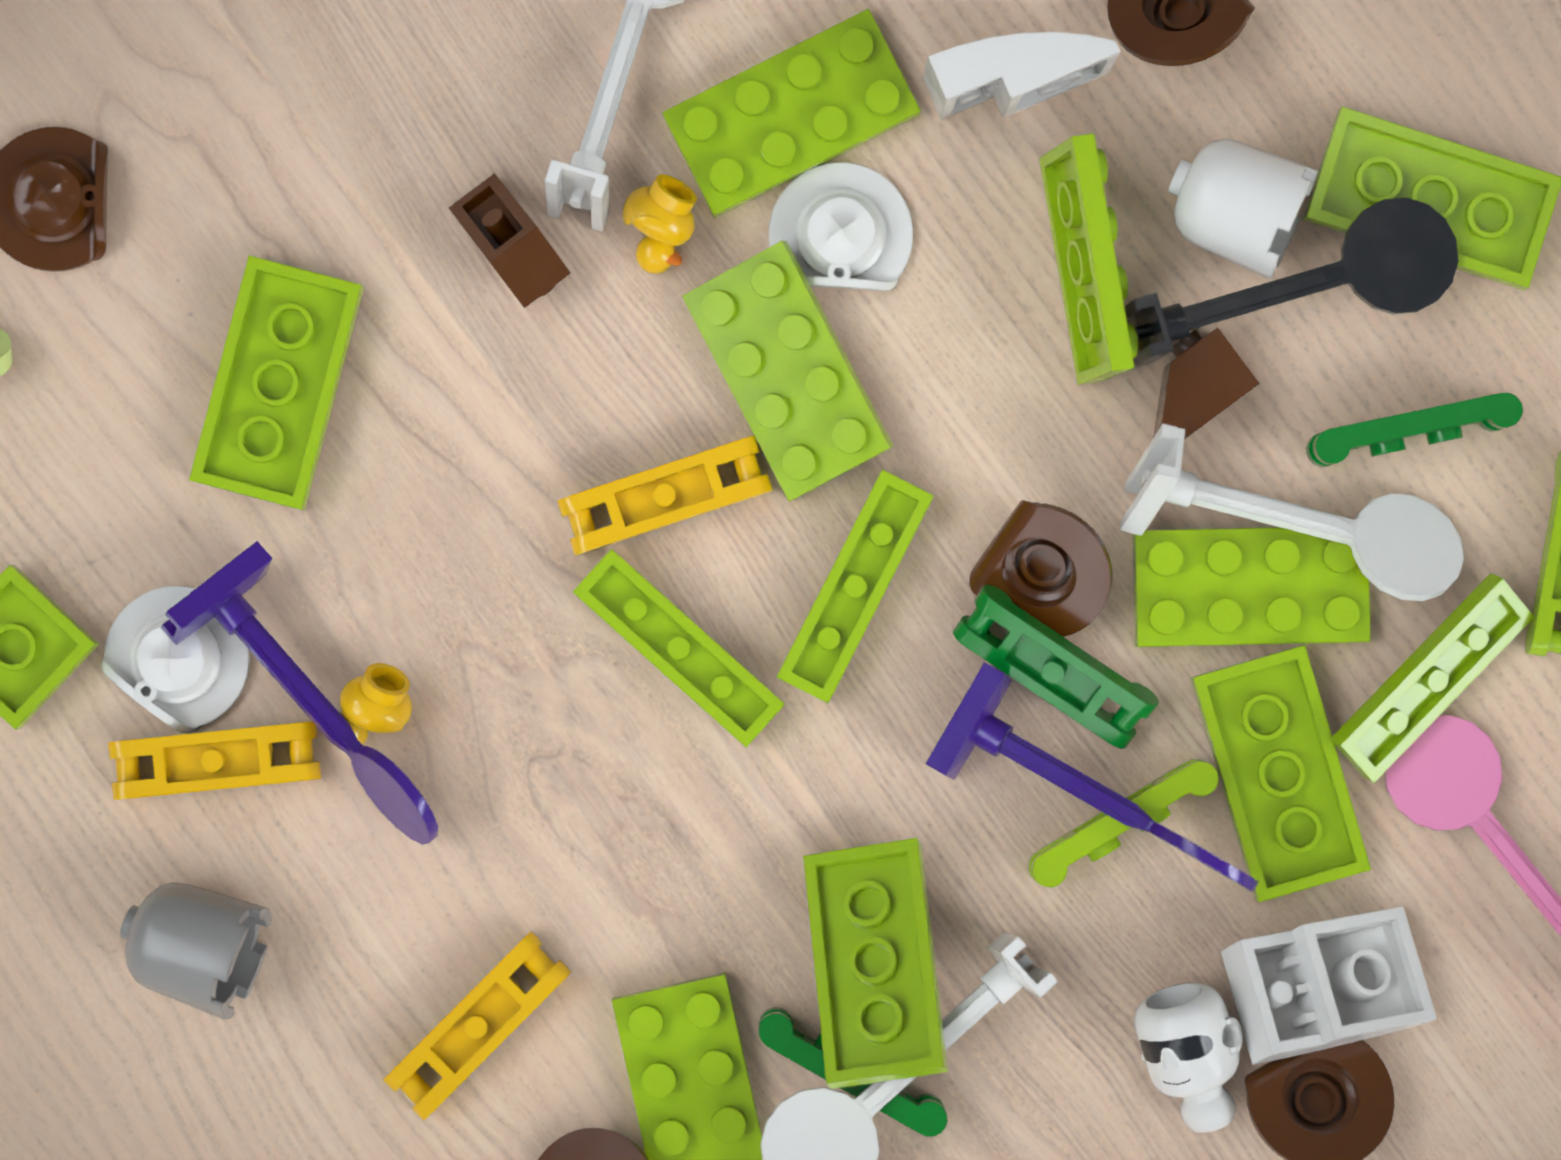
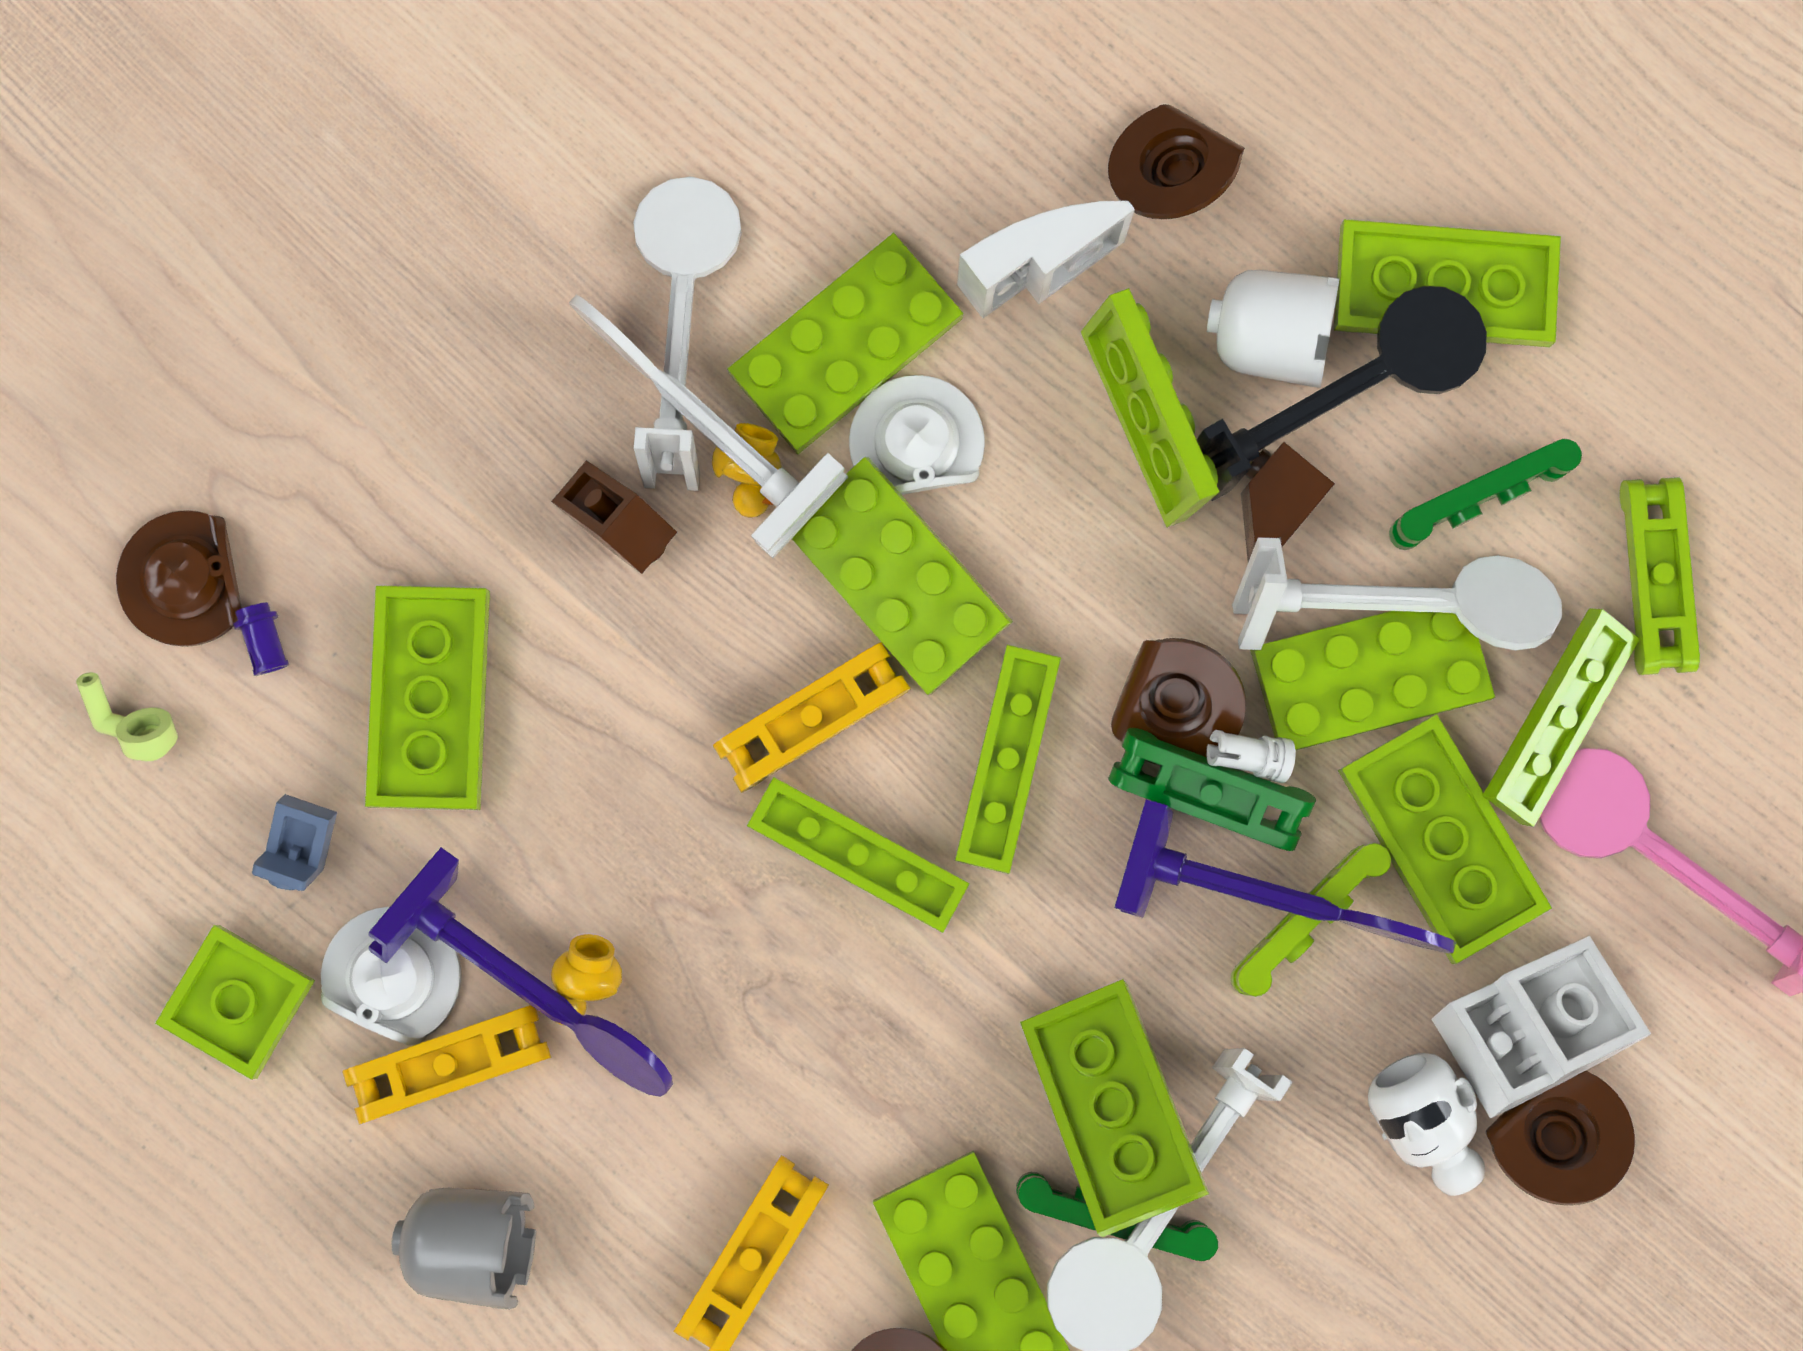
camera: 15 degrees left, 5 degrees down
none -> dark purple pin [233,602,289,676]
none -> sand blue bracket [252,794,337,891]
none -> white piece [569,294,848,558]
none -> white pin [1206,730,1296,783]

